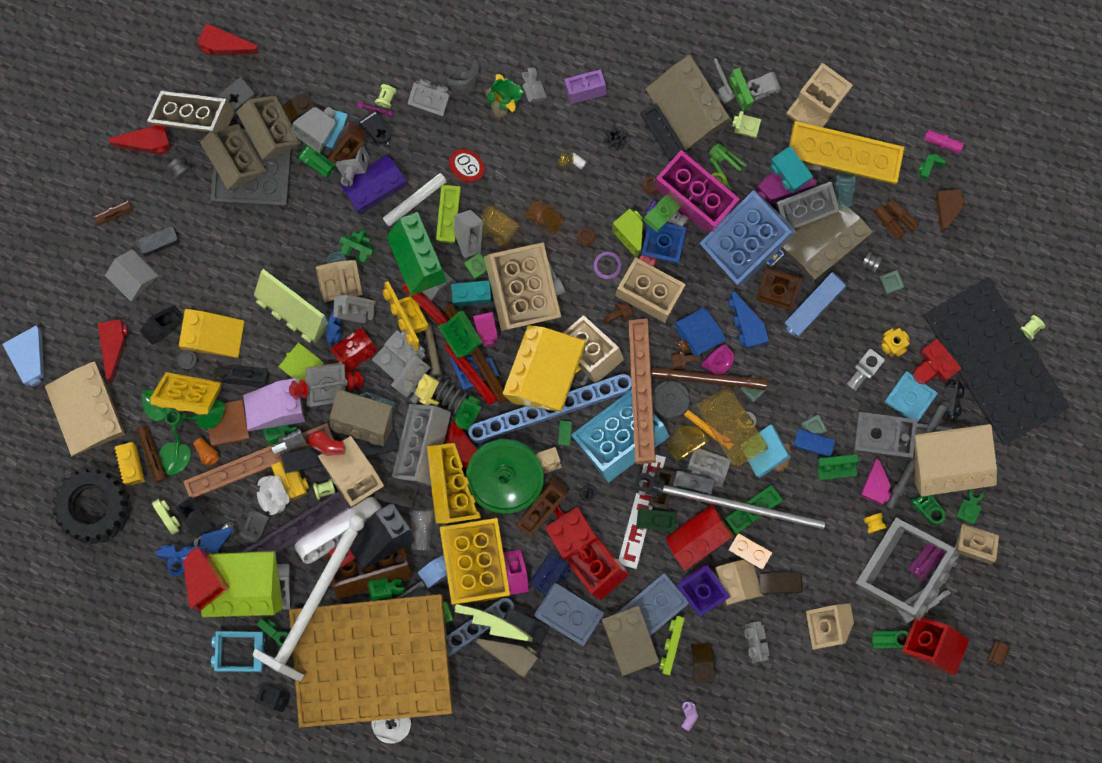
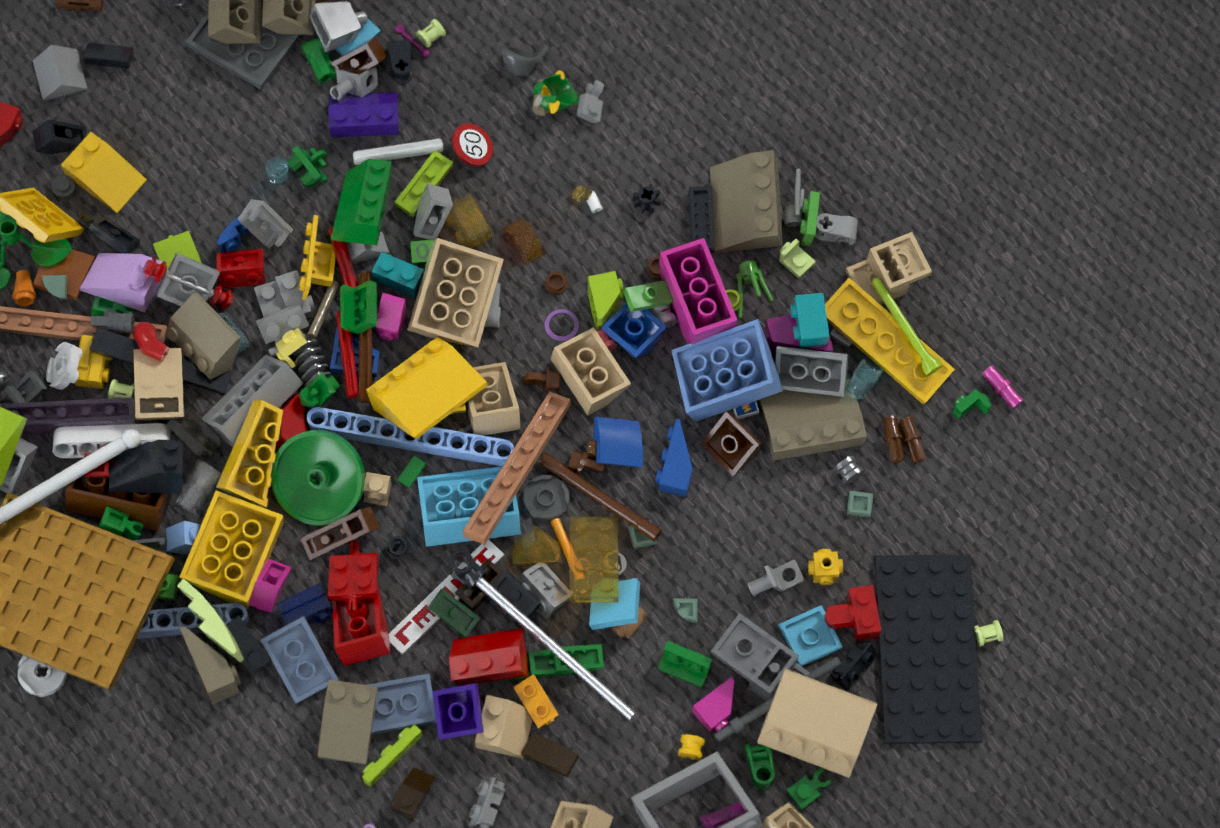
camera: 25 degrees right, 10 degrees down
yellowish green slope [254,269,328,344] -> none
tan slope [315,260,363,303] -> none
light grey bracket [408,79,452,116] -> none
medium lavender hinge [565,69,606,104] -> none
dark pink piece [701,344,734,375] -> none
medium blue slope [785,272,849,336] -> none
blue slope [793,429,835,458] -> none
reddish brown slope [935,189,965,232] -> none
none -> sand green tile [42,275,67,300]
none -> lime piece [872,278,942,376]

